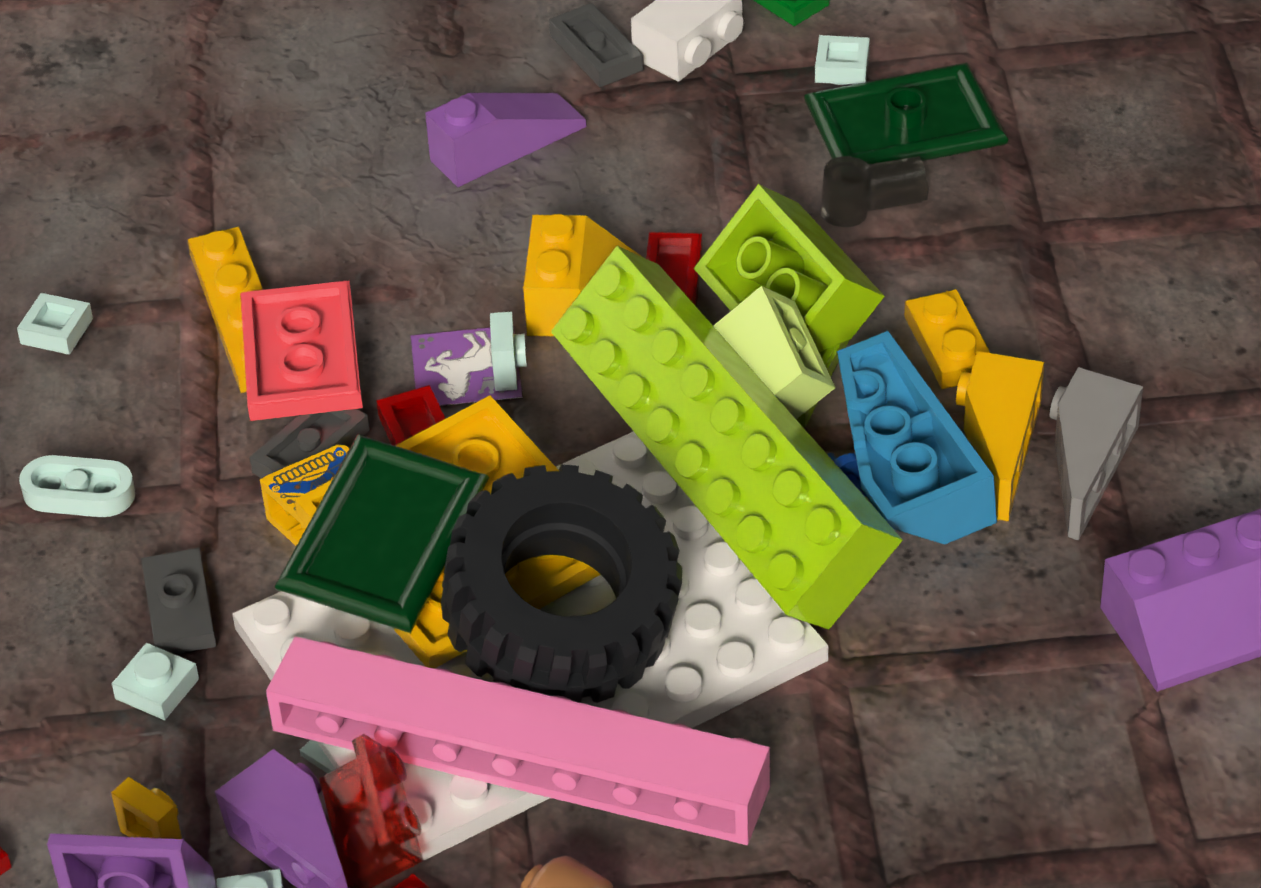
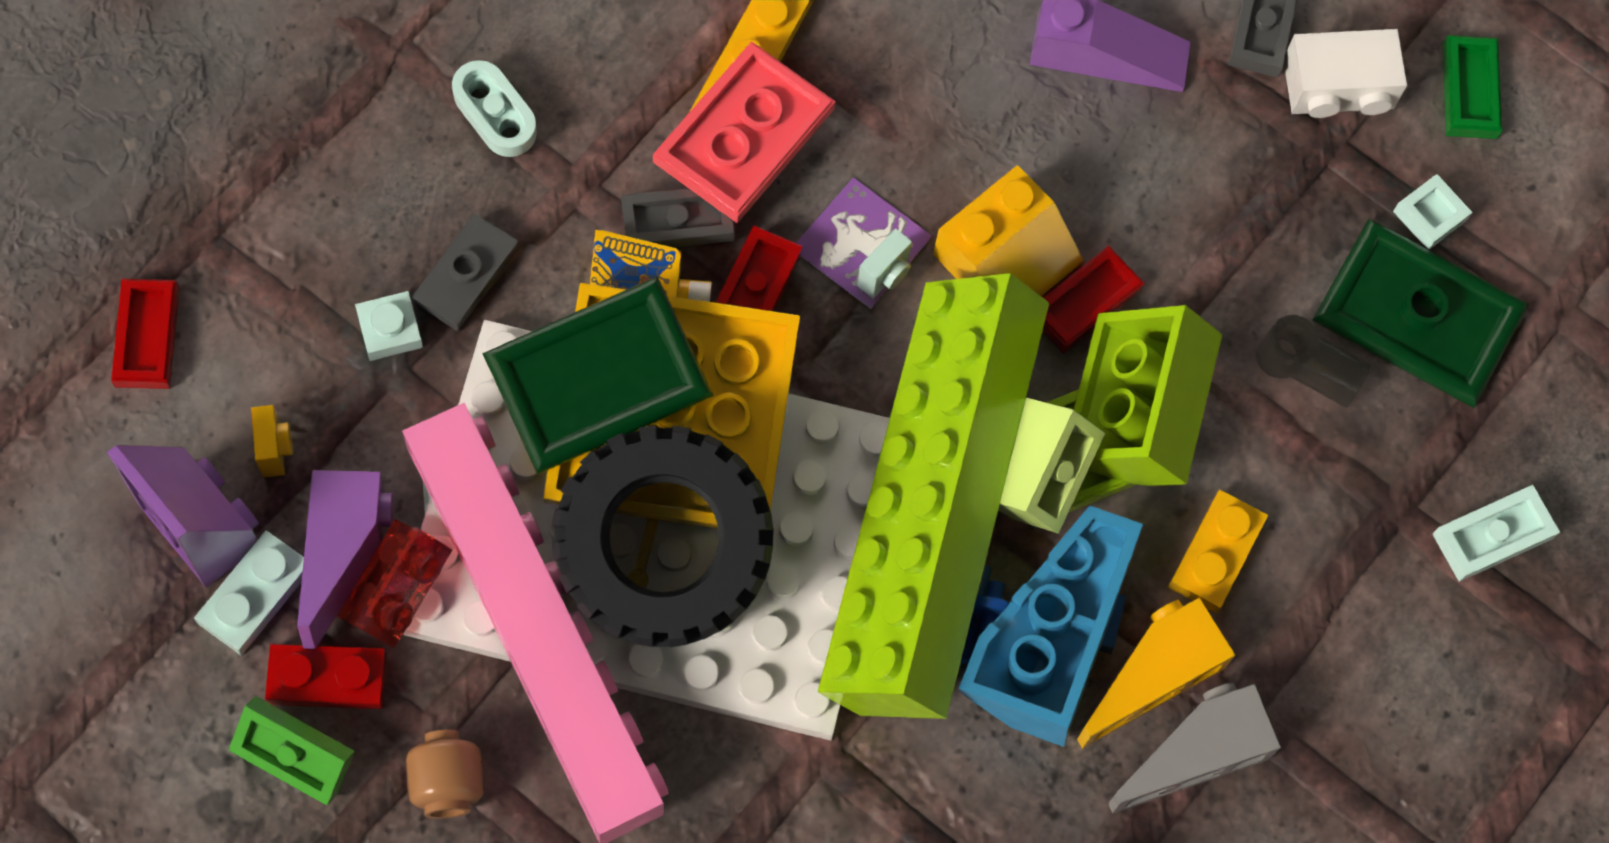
camera: 35 degrees right, 25 degrees up
none -> light aqua plate [1433,485,1560,582]

